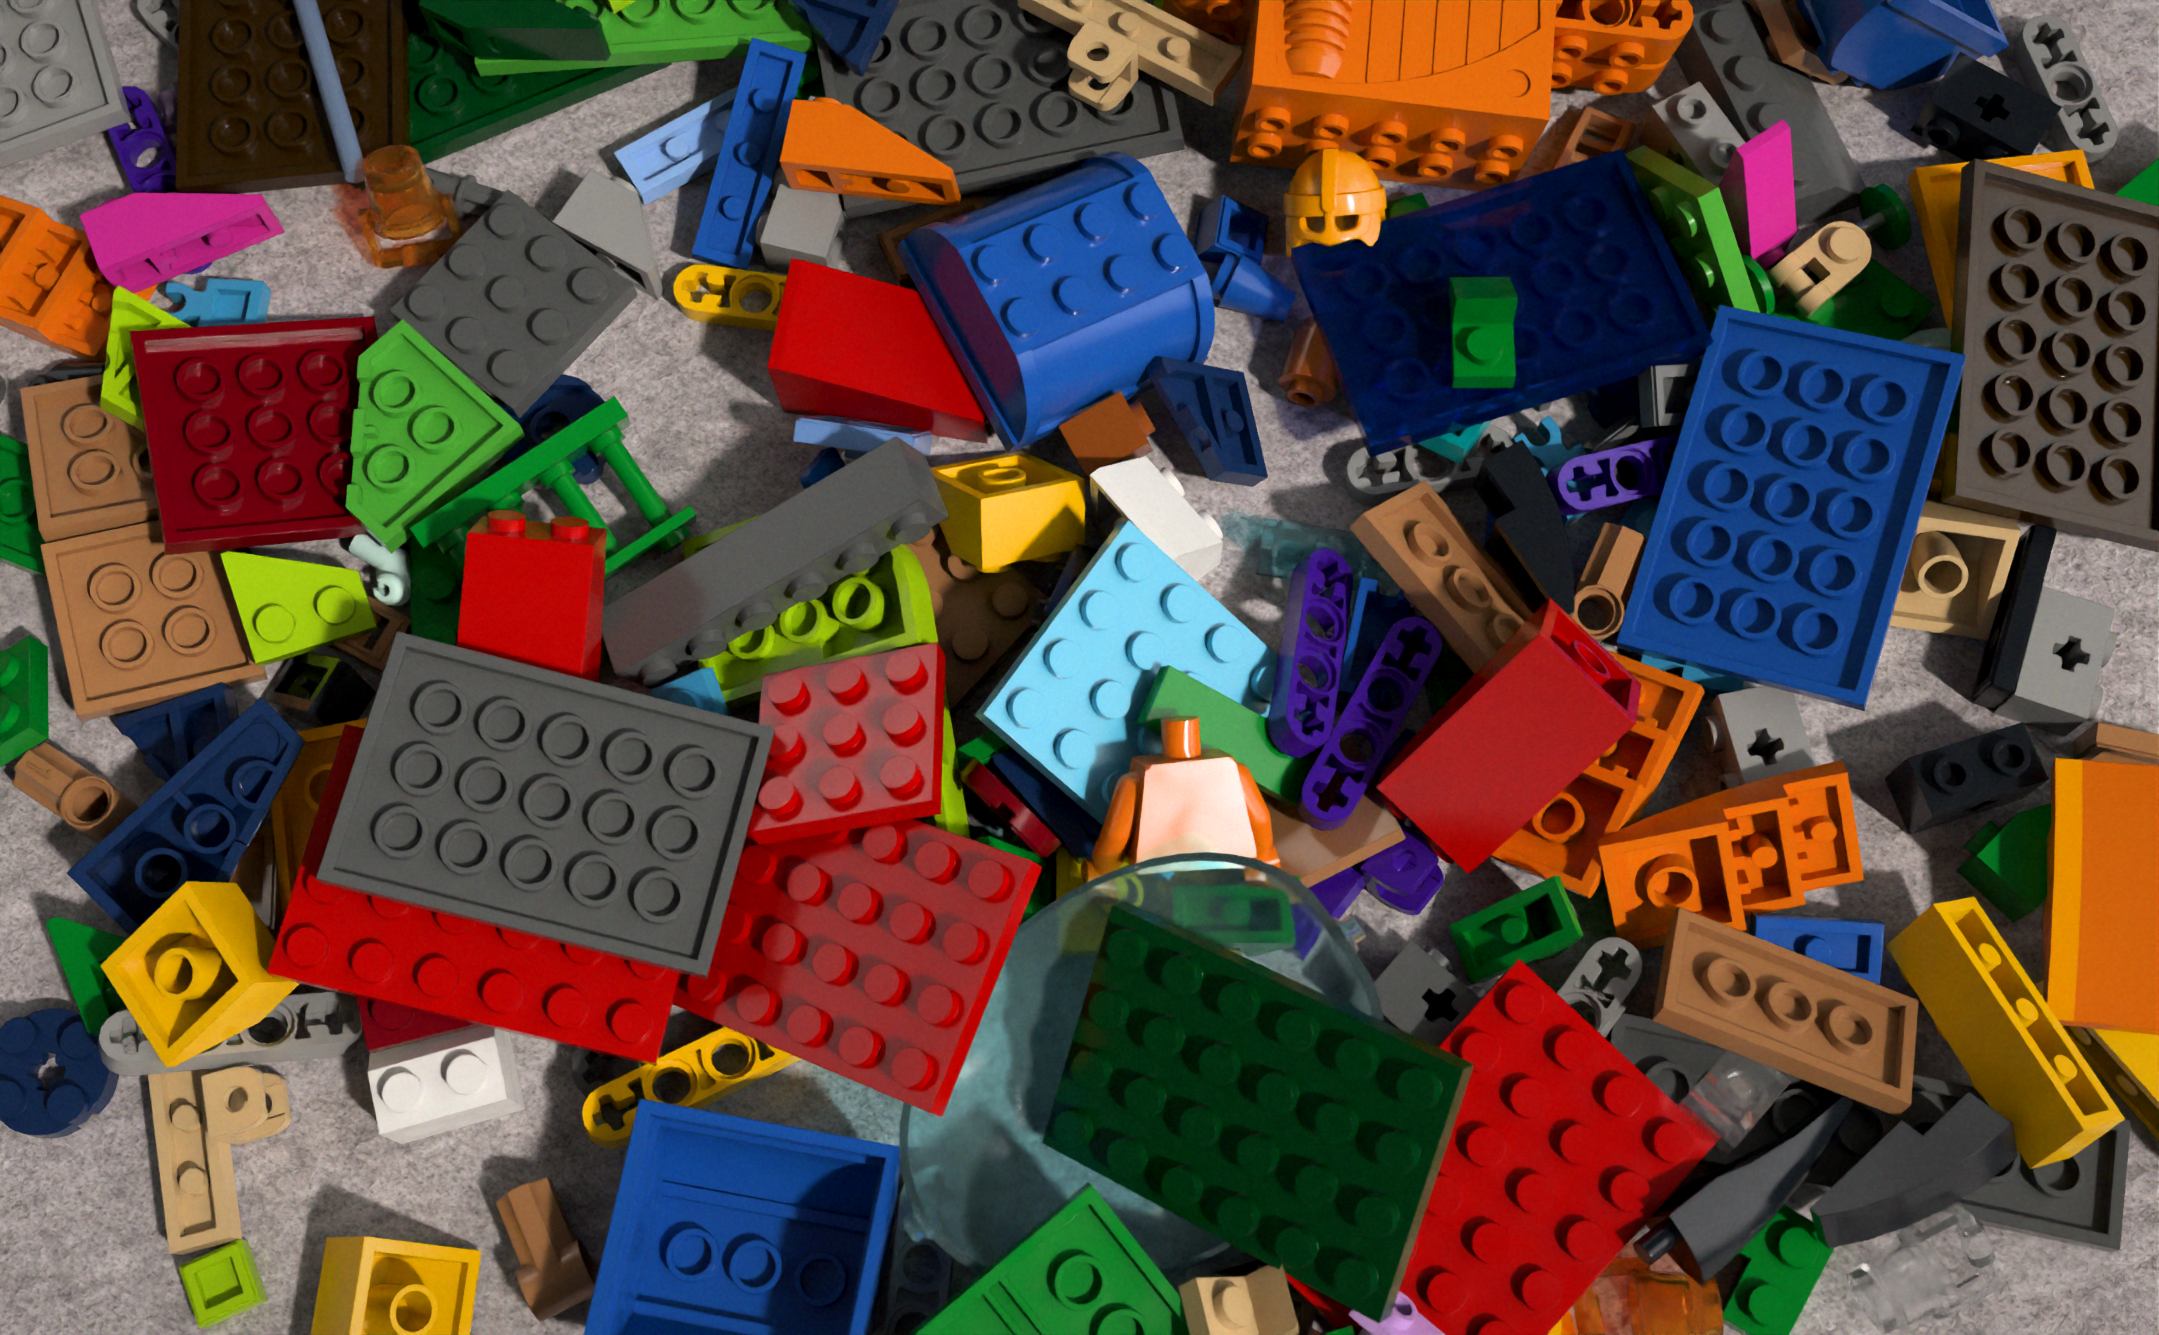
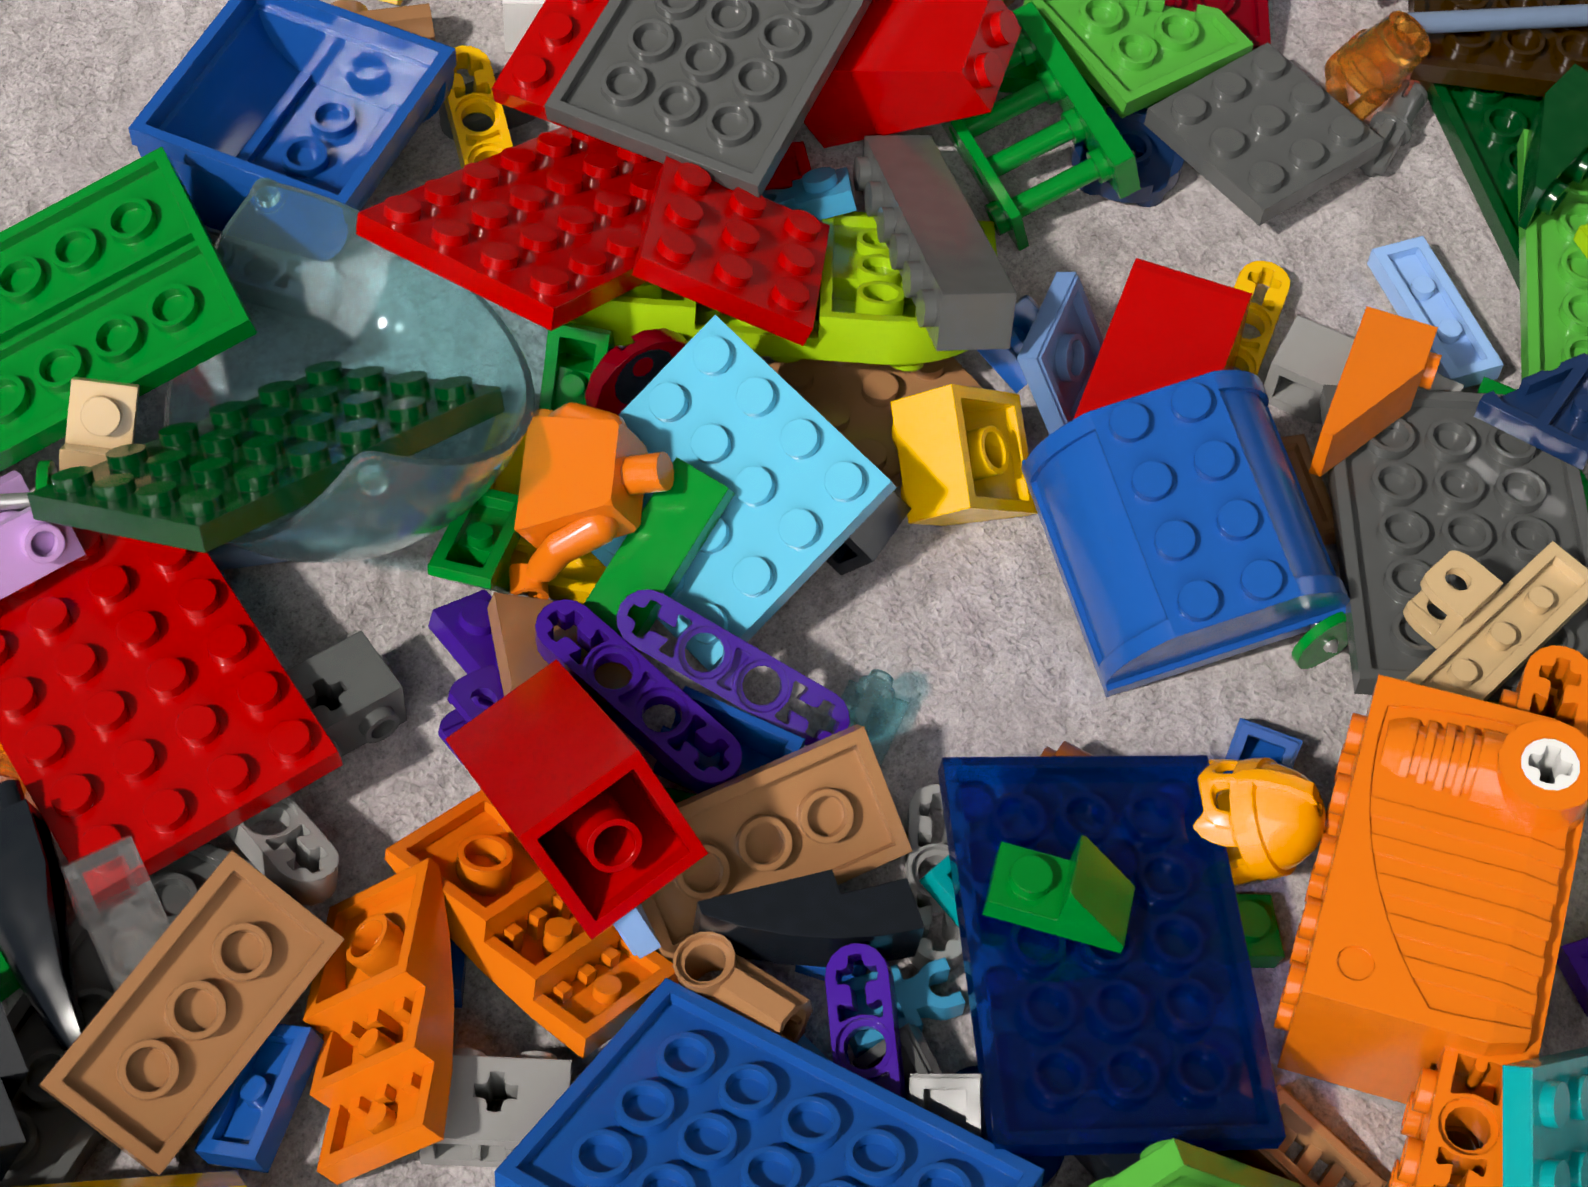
camera: 95 degrees right, 15 degrees down
light grey slope [552,169,664,300] -> none
blue plate [691,37,807,270] -> none
dark orange brick [1058,391,1156,481] -> none
white slope [1090,456,1223,582] -> none
dark blue wing [1146,356,1268,487] -> none
blue cone [1211,253,1297,324] -> none
green slope [1448,876,1584,984] -> none

